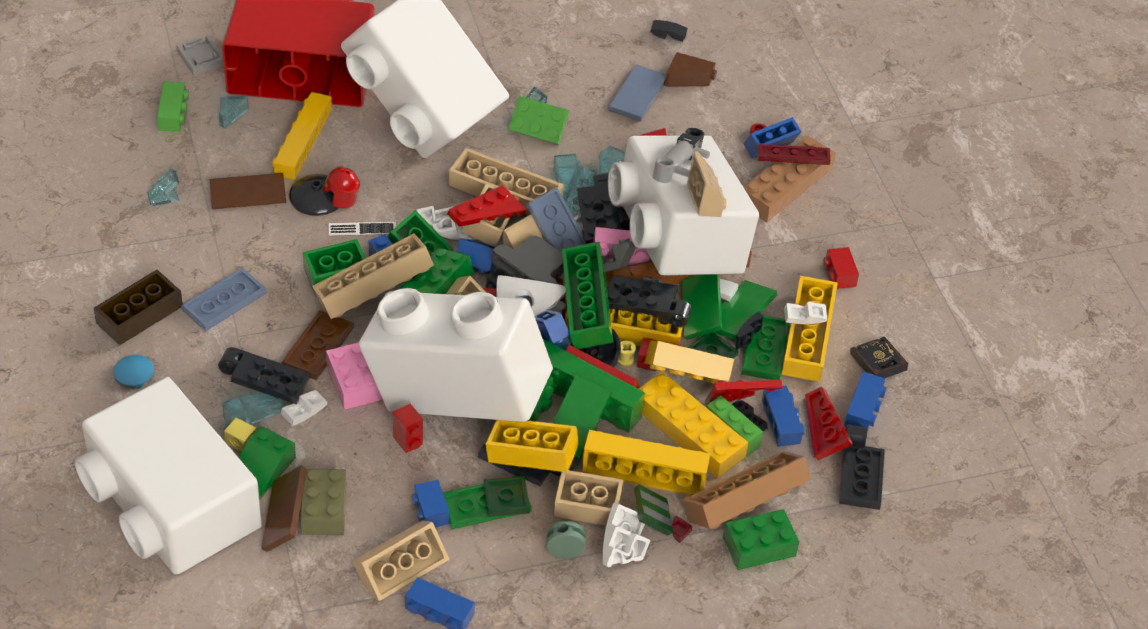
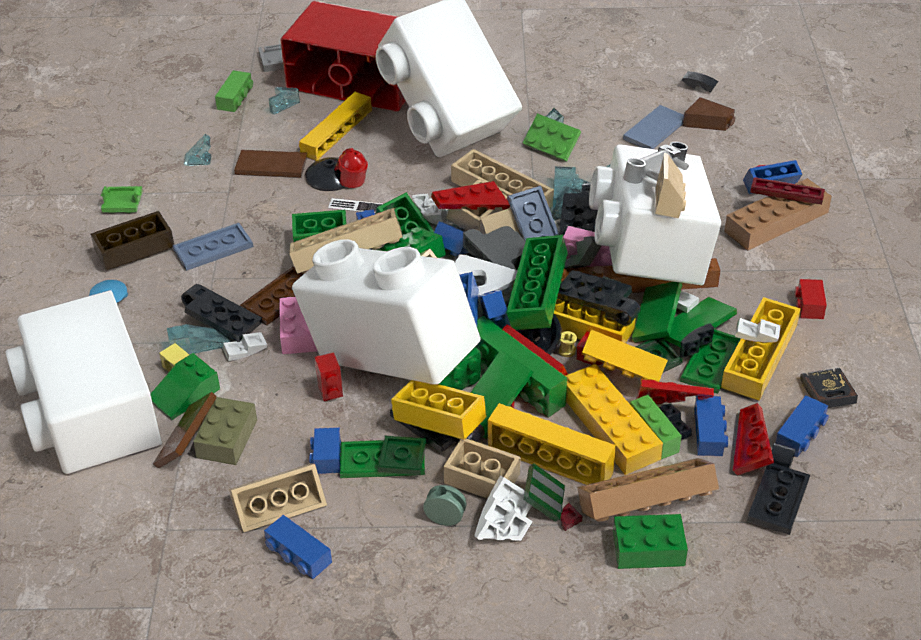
camera: 20 degrees right, 5 degrees down
none -> bright green piece [100,186,143,213]

